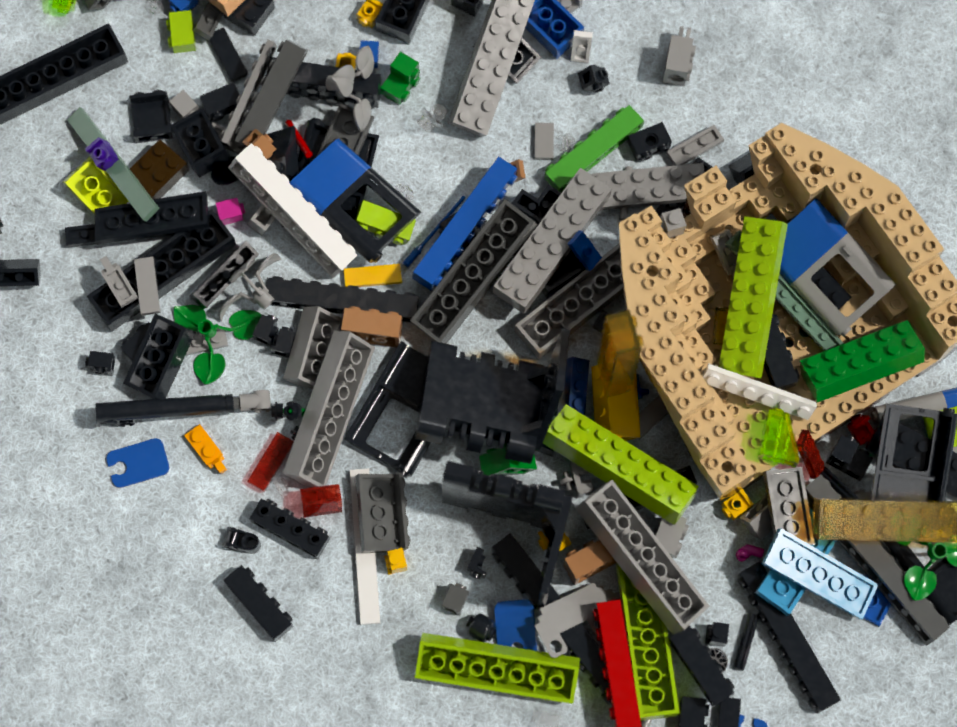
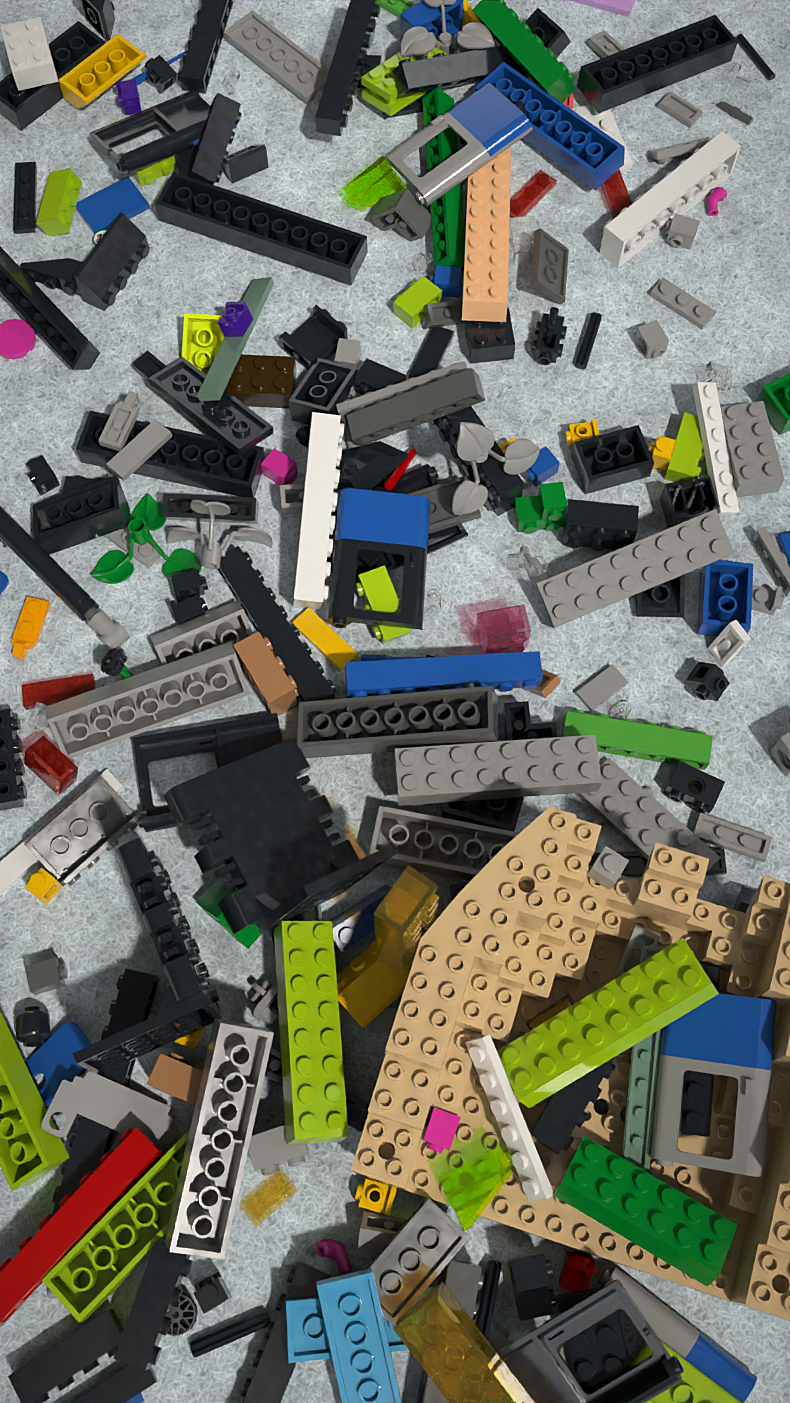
camera: 55 degrees right, 5 degrees down
medium nougat brick [242,129,276,159] -> none
black bracket [467,547,487,580] -> none
blue plate [567,230,602,271] -> none
clear red plate [796,430,824,479] -> none
none -> clear yellow tile [239,1169,298,1227]
none -> dark pink brick [422,1107,461,1154]
none -> clear pink brick [475,604,531,654]
none -> black brick [562,499,639,551]

